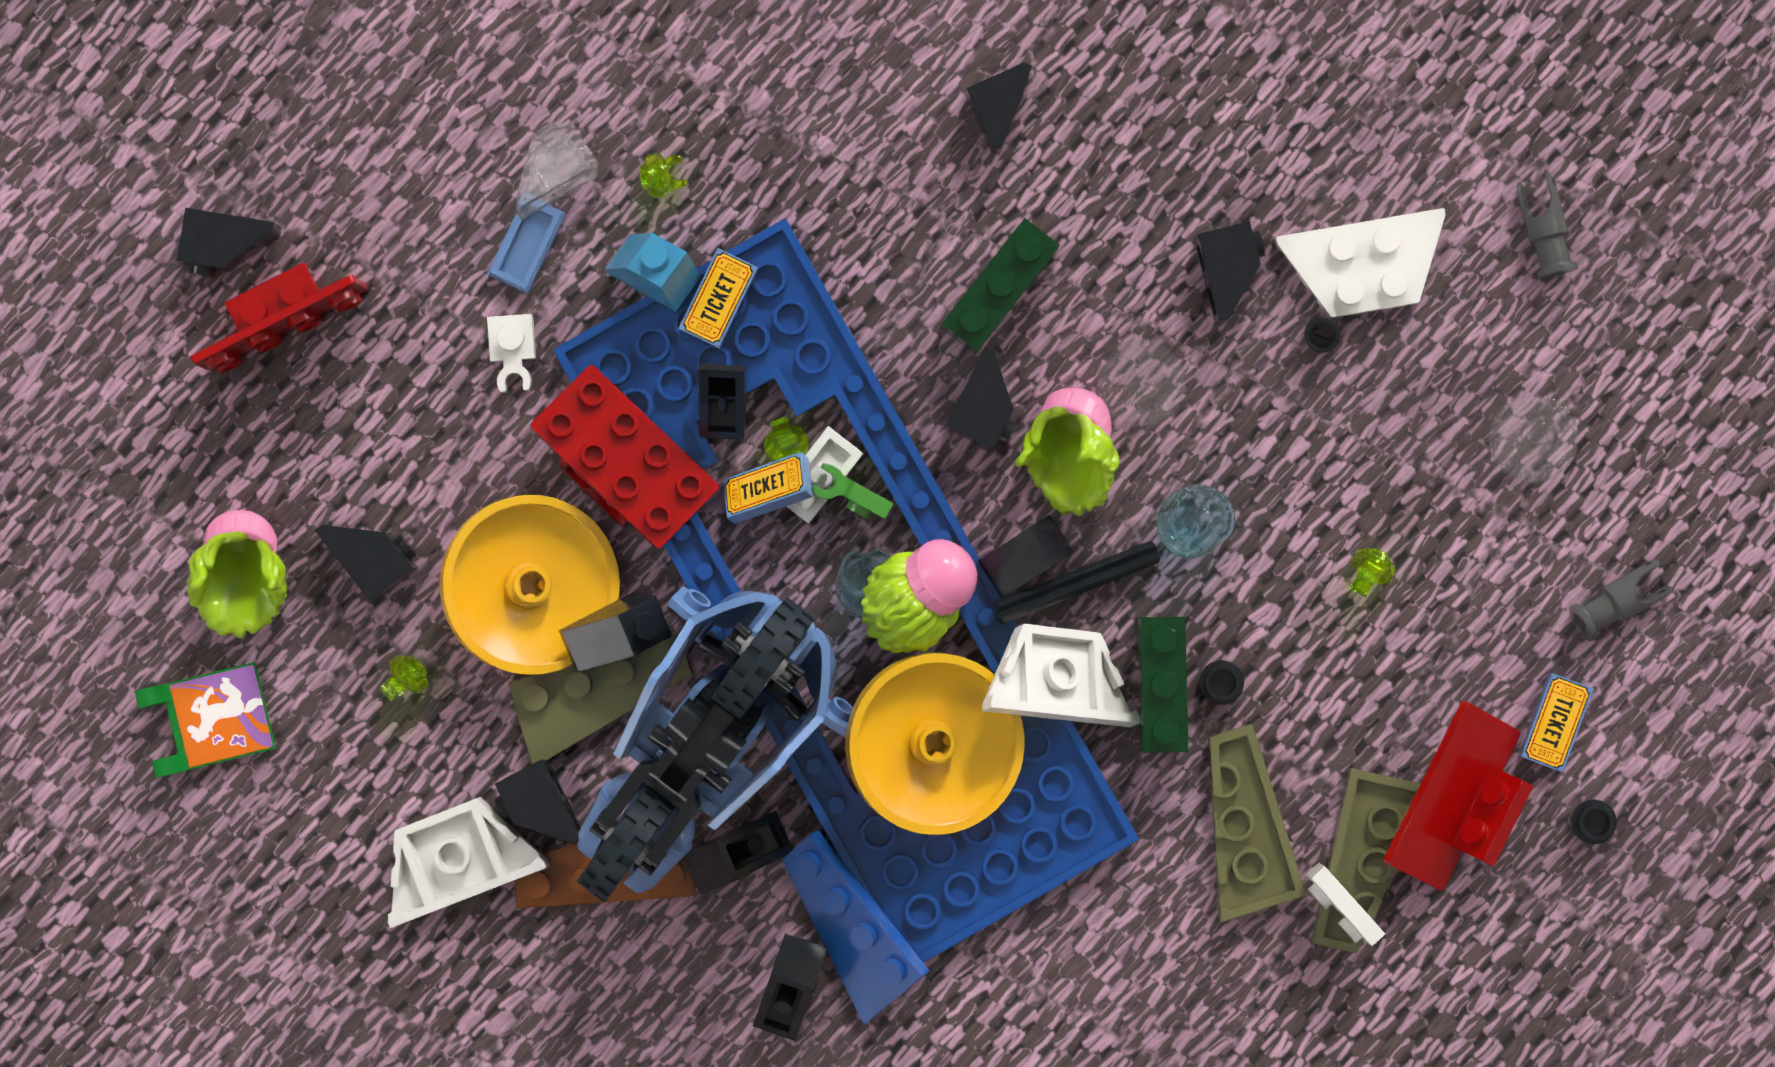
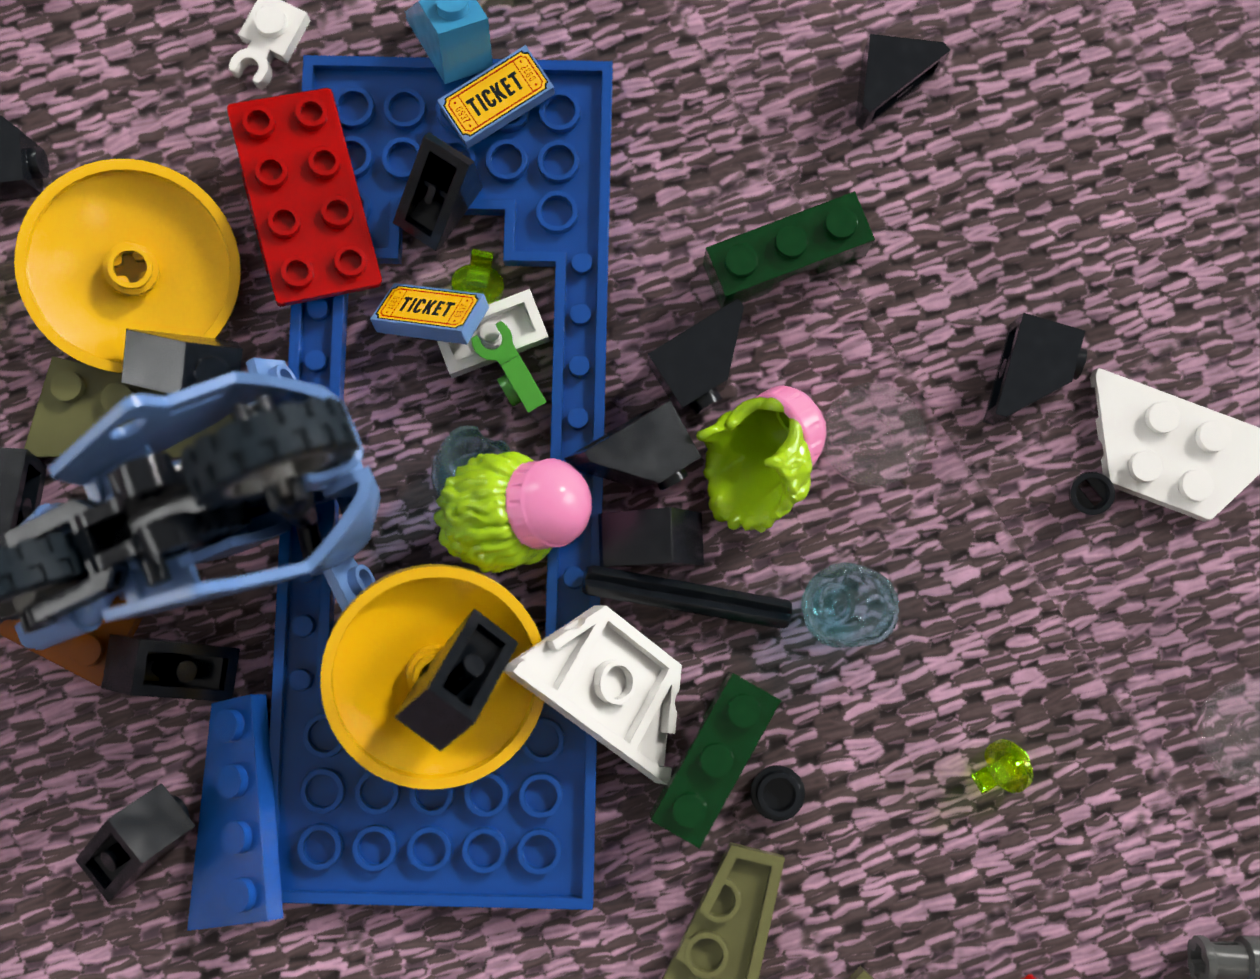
camera: 30 degrees right, 5 degrees down
none -> black slope [395,609,519,751]
none -> black slope [564,401,701,490]

